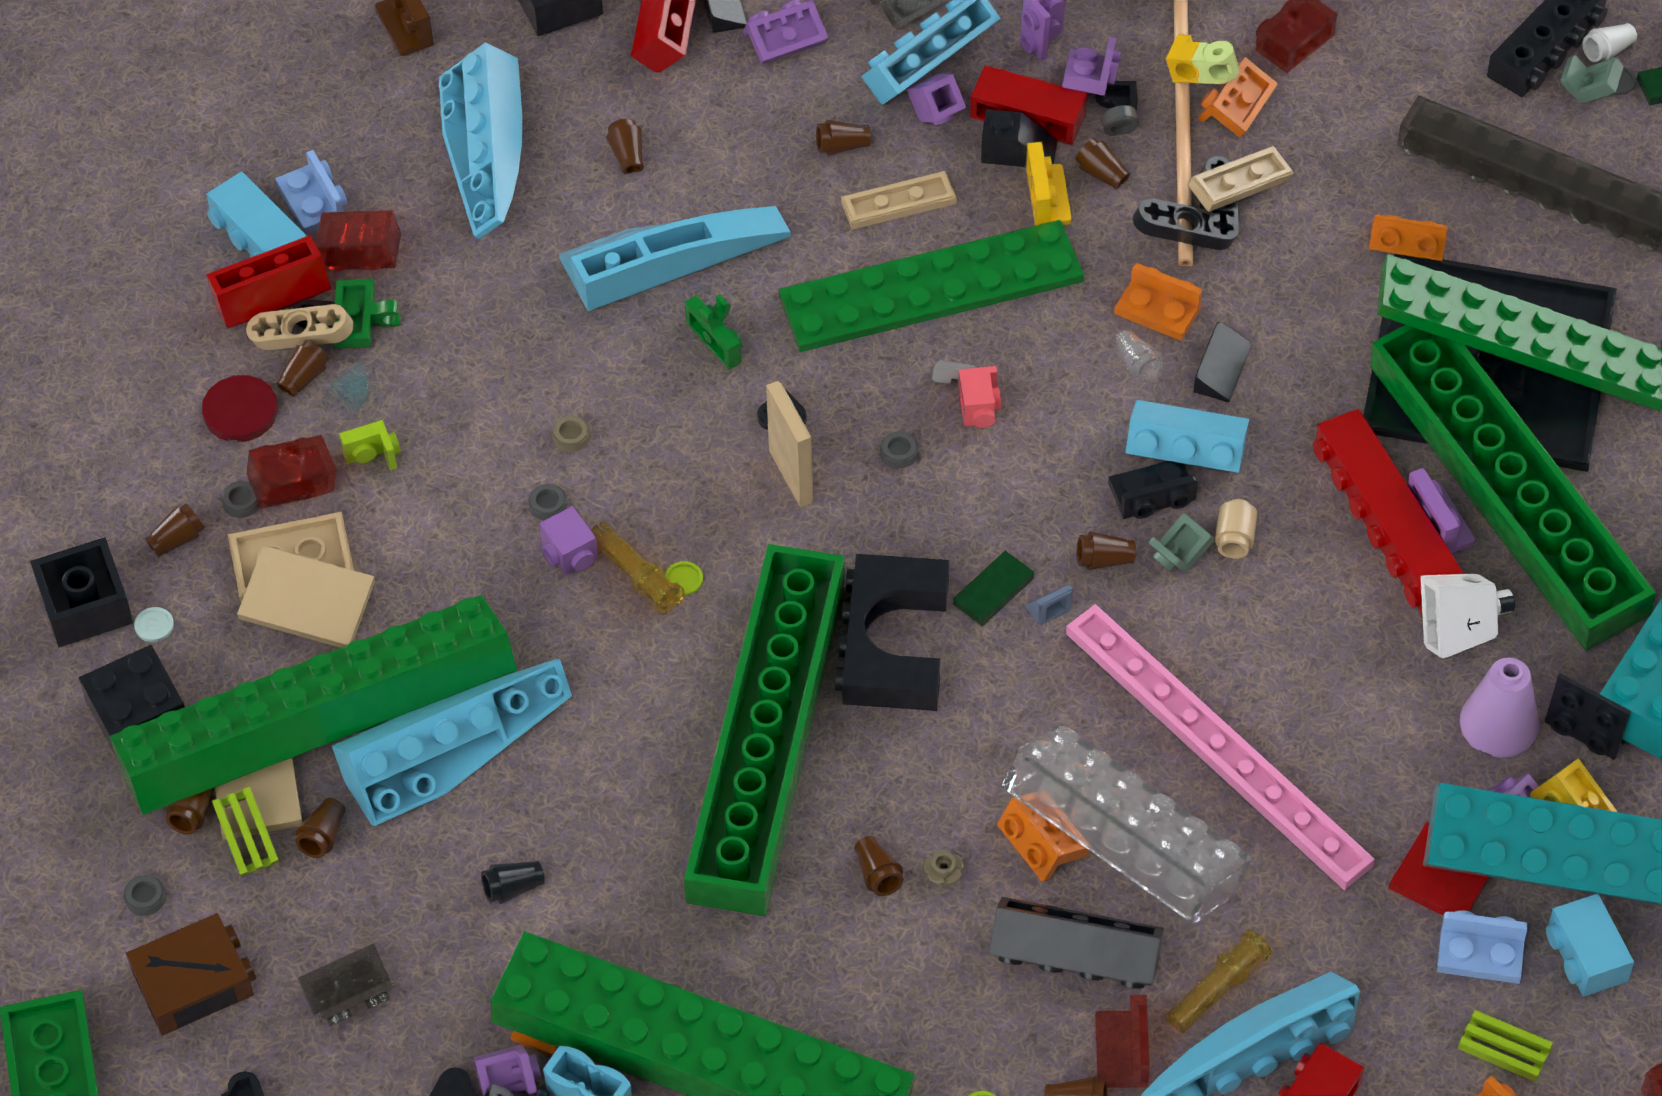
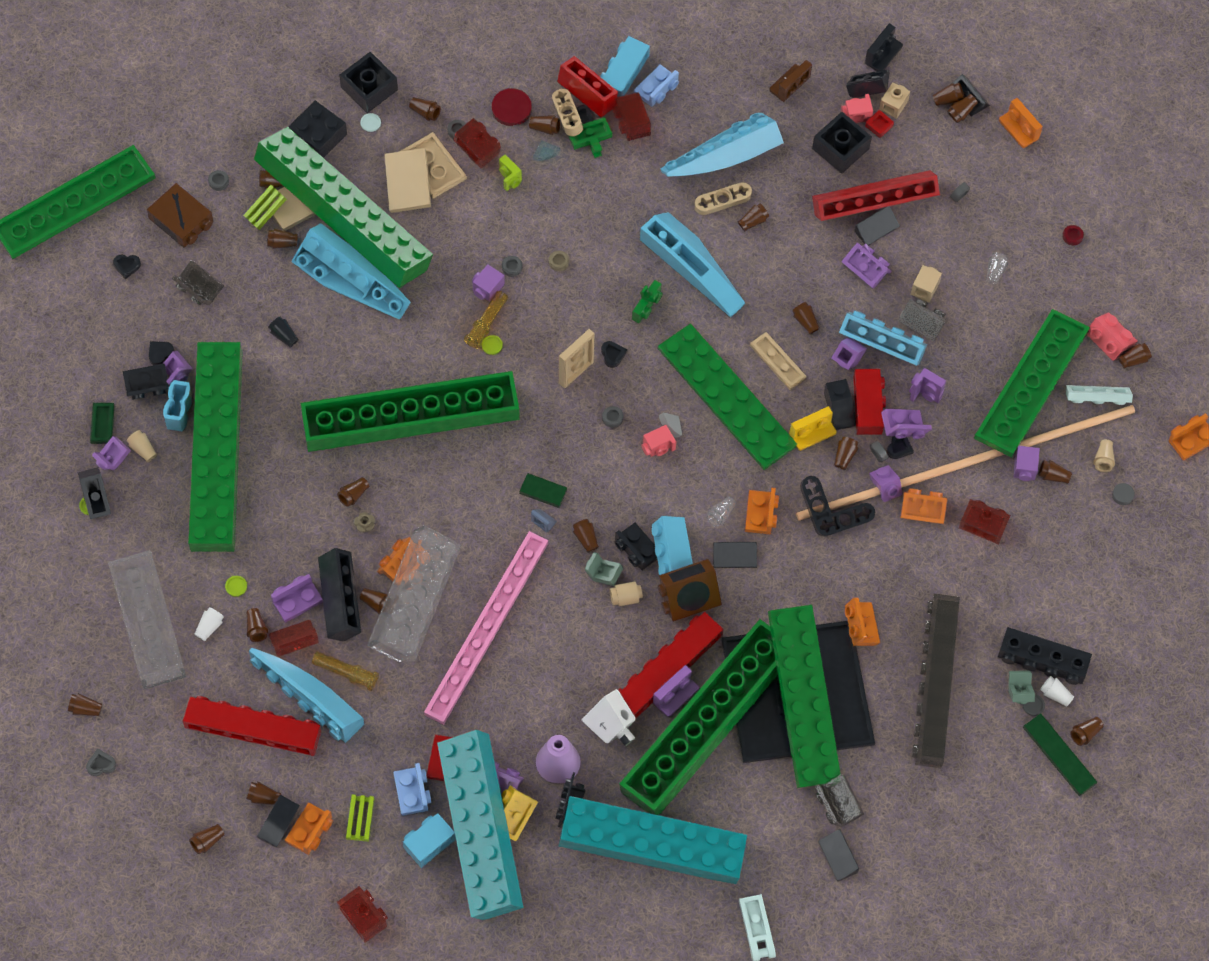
camera: 65 degrees right, 10 degrees up
black arch [835,554,949,711] -> none
leg [1166,34,1240,84] -> none
tan tile [1187,146,1294,212] -> none
none -> medium lavender bracket [271,574,323,623]
none -> reddish brown cone [360,588,394,614]
none -> reddish brown brick [658,559,722,622]
none -> tan beam [695,183,752,215]
none -> medium lavender bracket [869,465,902,502]

